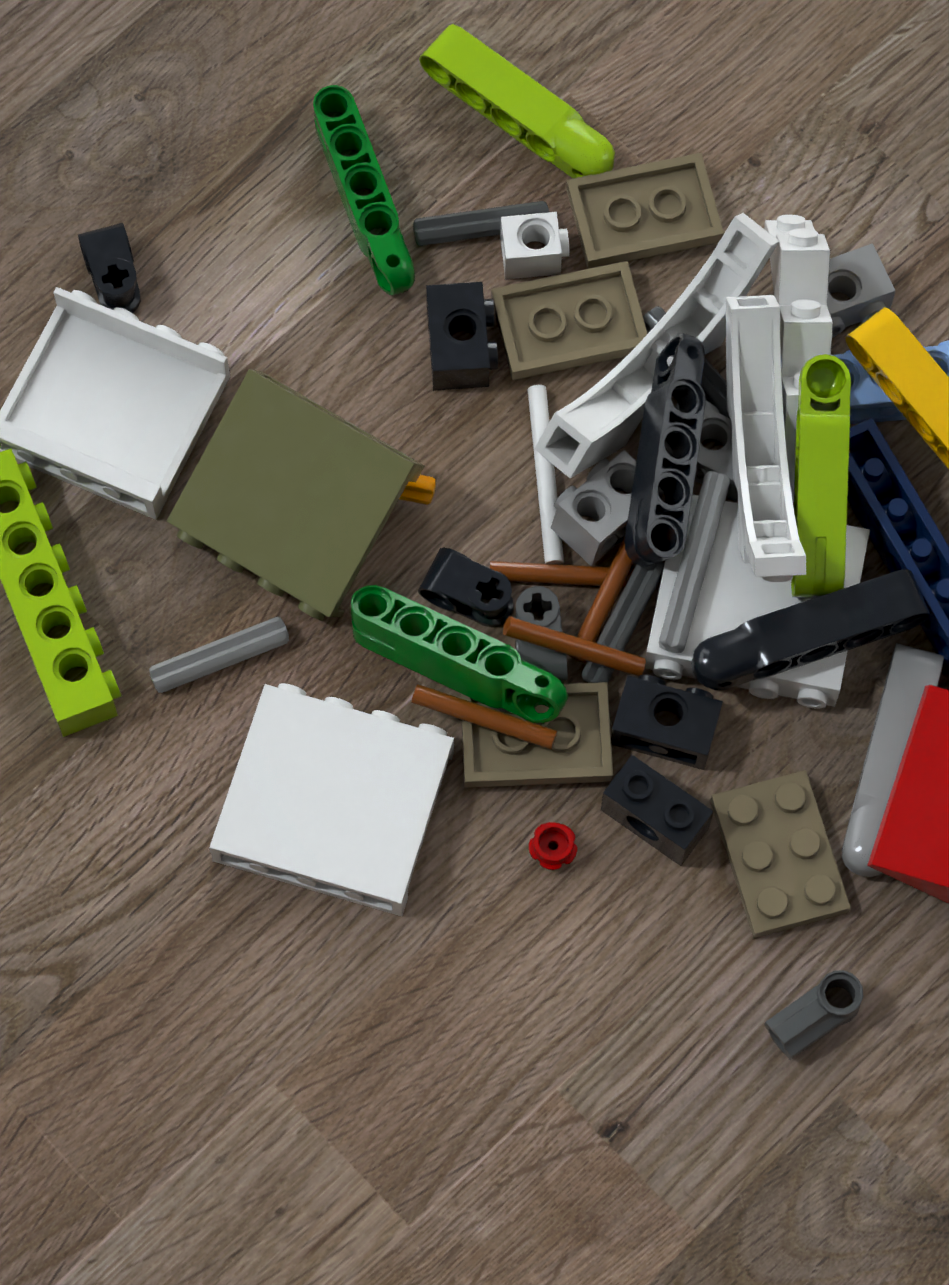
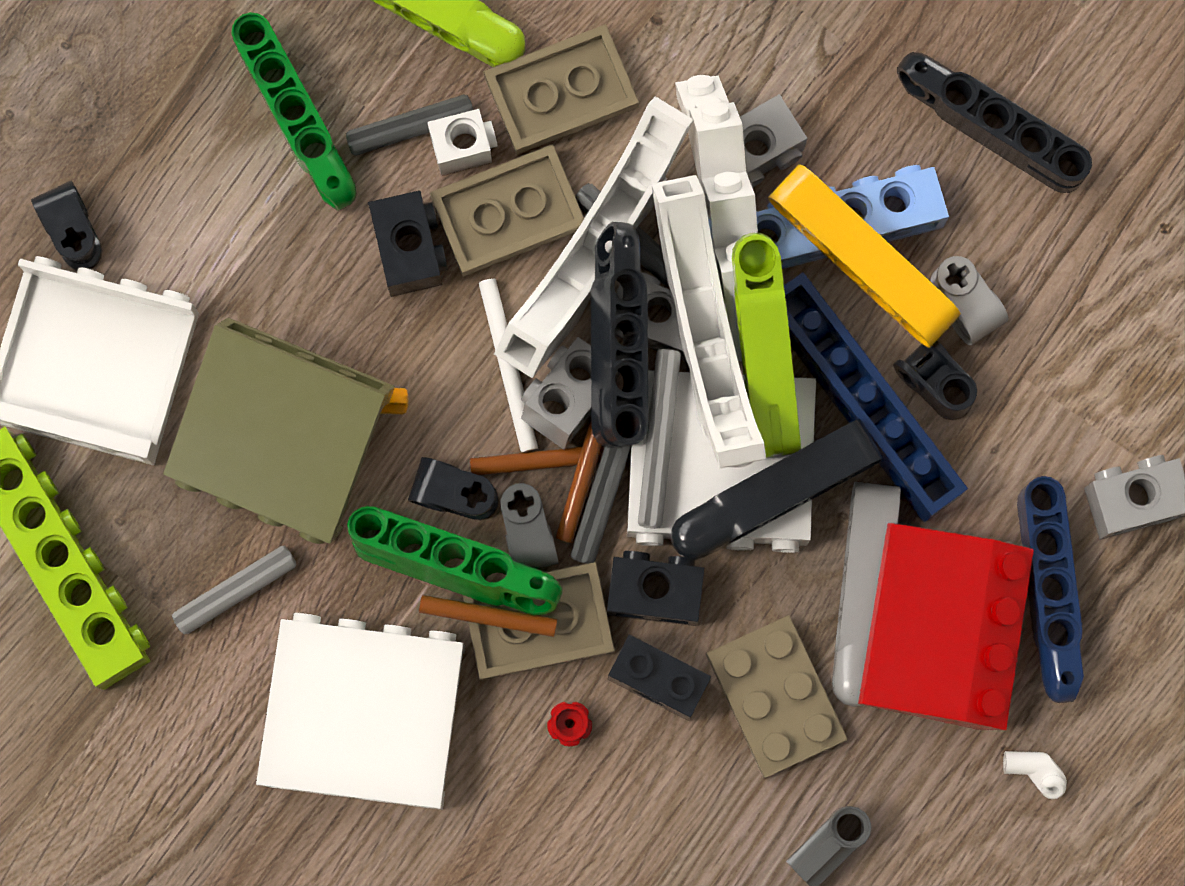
camera: 10 degrees left, 10 degrees up
dark orange bar [503,616,646,677] -> none

